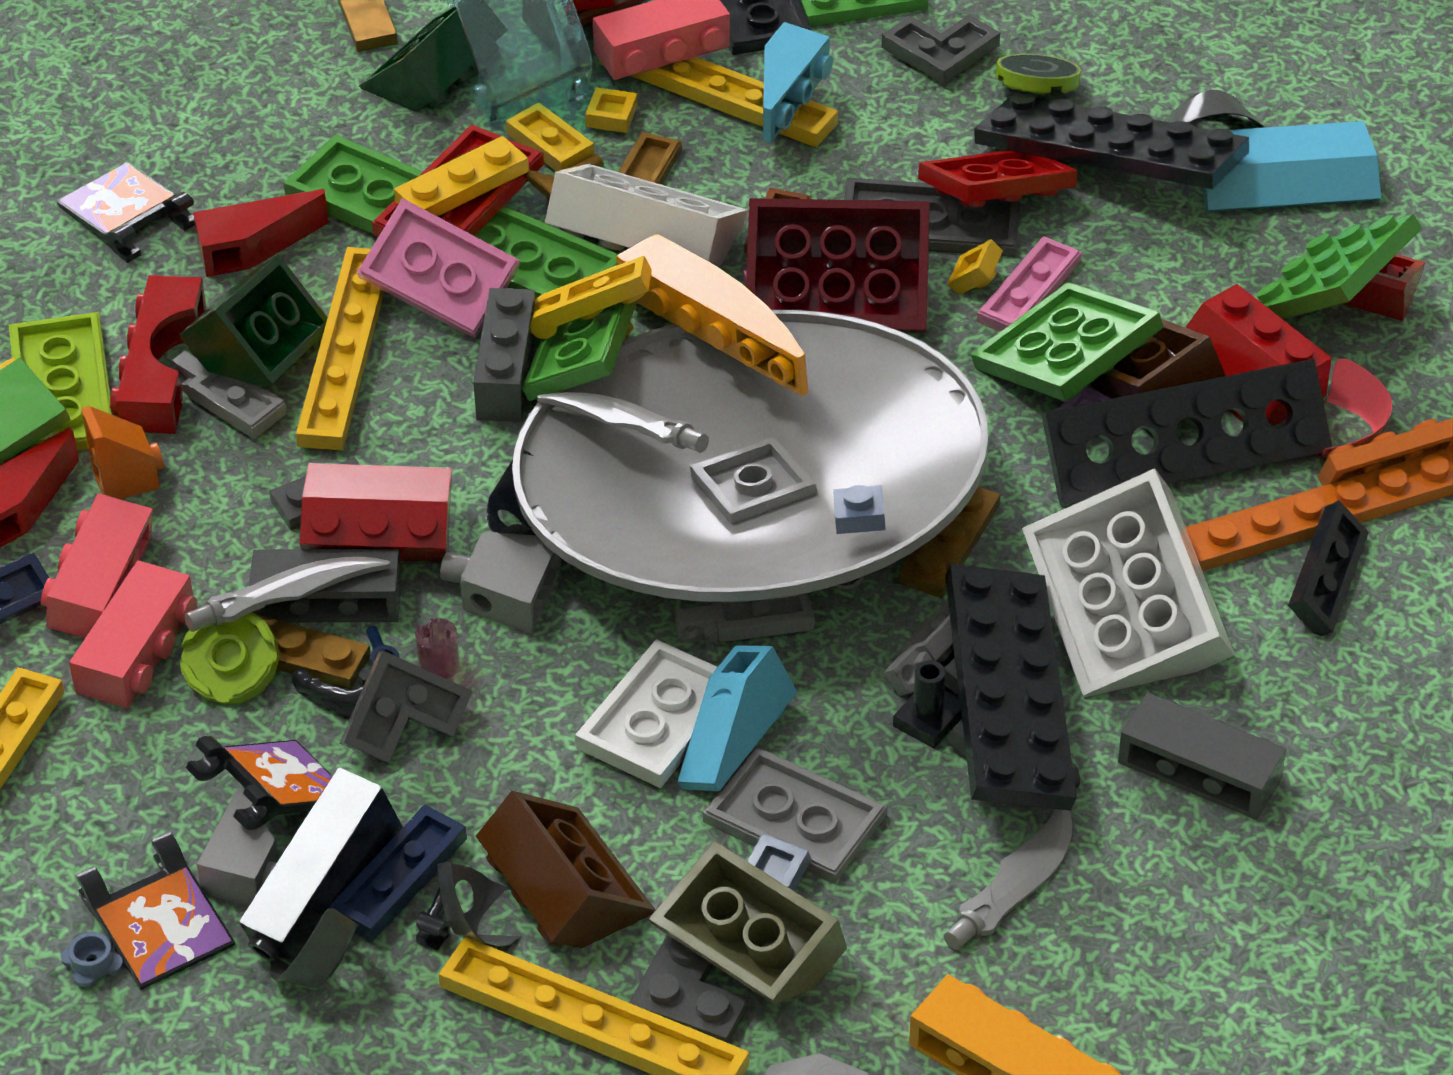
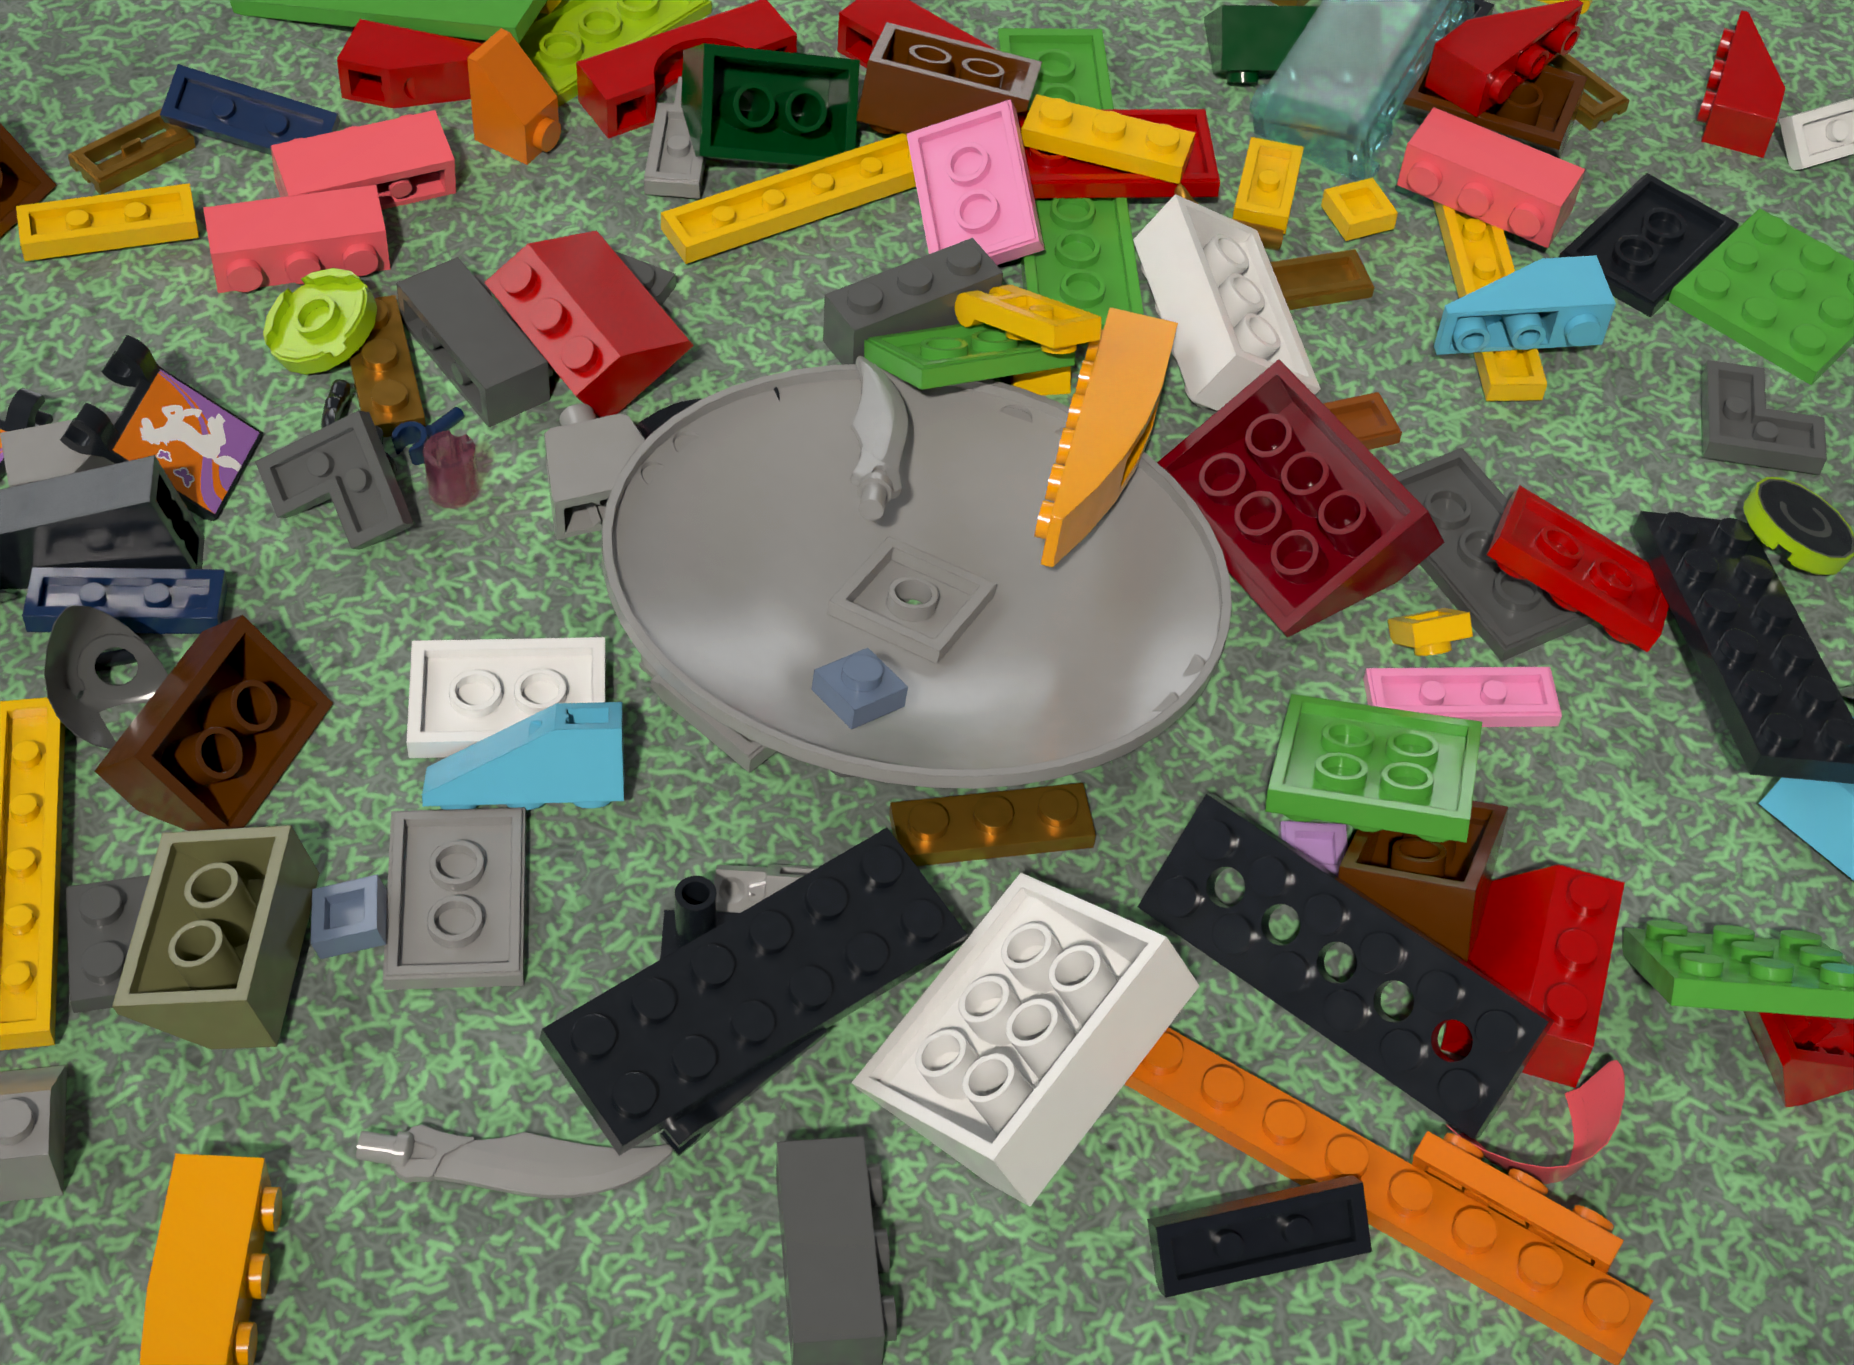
camera: 50 degrees right, 5 degrees up
light grey sword [184,557,391,632] -> none
none -> reddish brown slope [856,22,1042,134]

